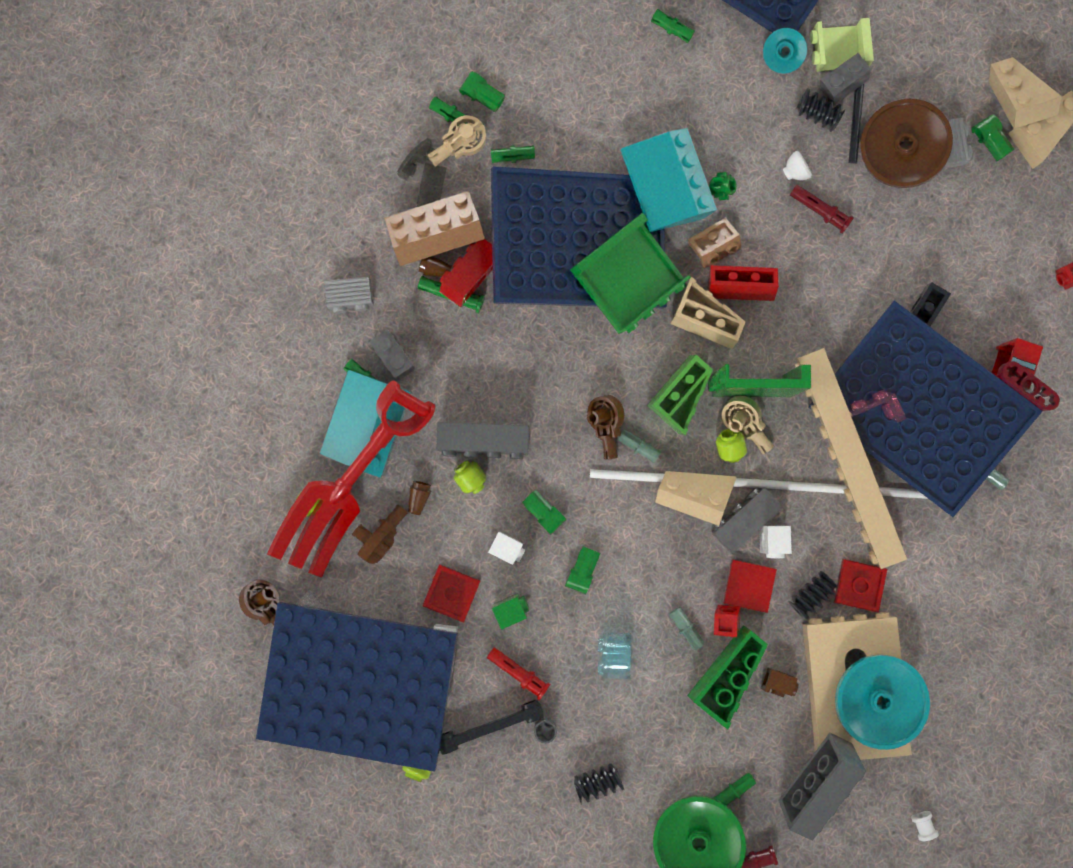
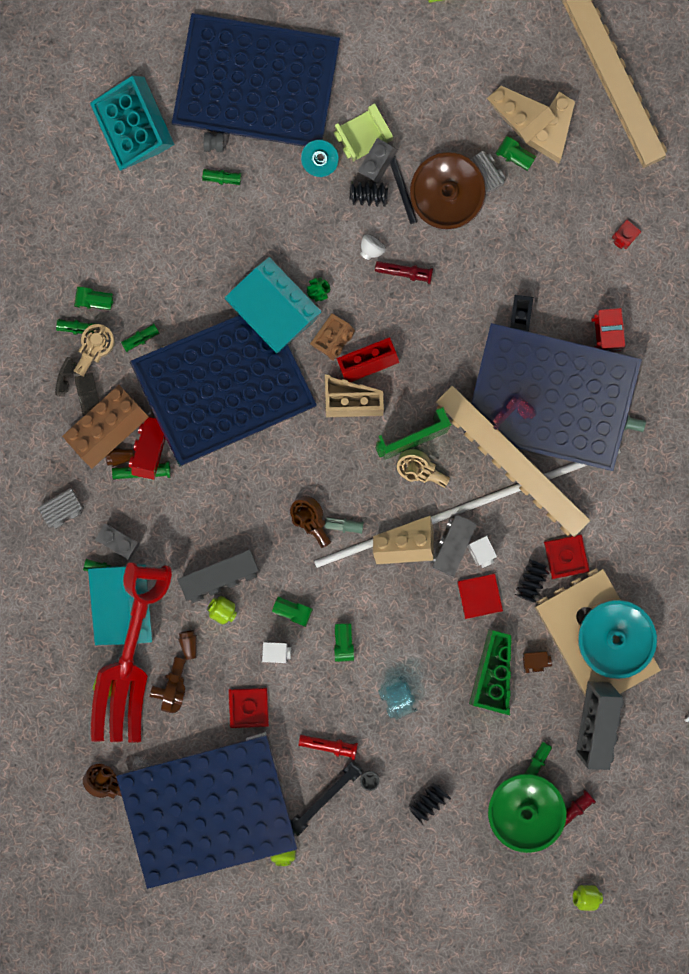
camera: 20 degrees left, 0 degrees up
green brick [492,593,529,630] -> none
green panel [570,213,691,334] -> none
bright green wedge [647,355,713,435] -> none
sand green axle [669,606,704,650] -> none
red brick [714,605,741,637] -> none
lime head [716,428,747,463] -> none
dark red beam [998,361,1060,411] -> none

